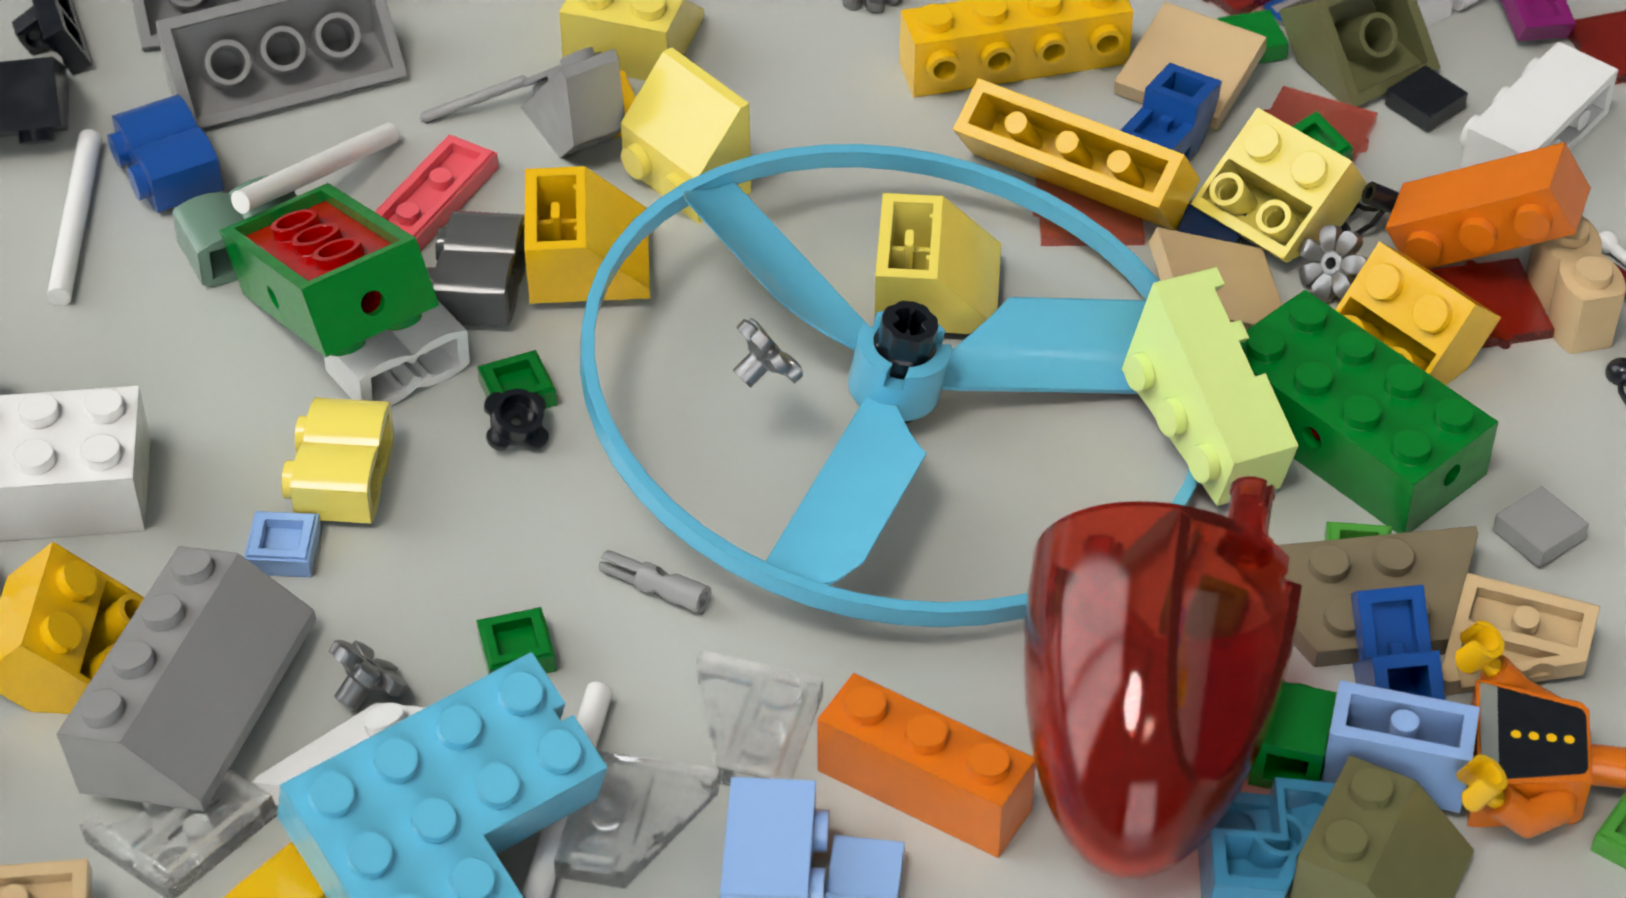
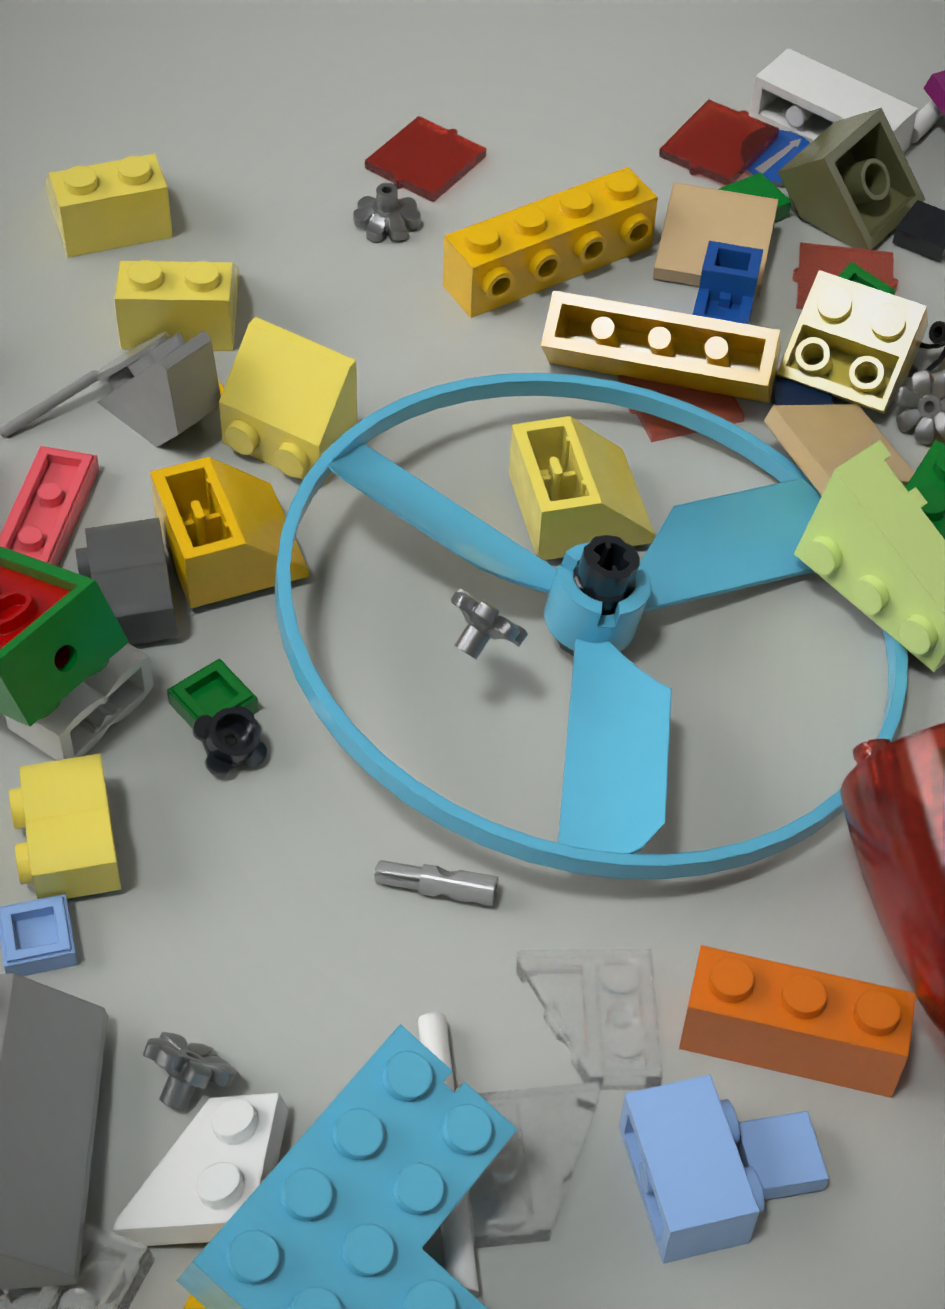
camera: 20 degrees left, 5 degrees up
green tile [476,607,557,674] -> none

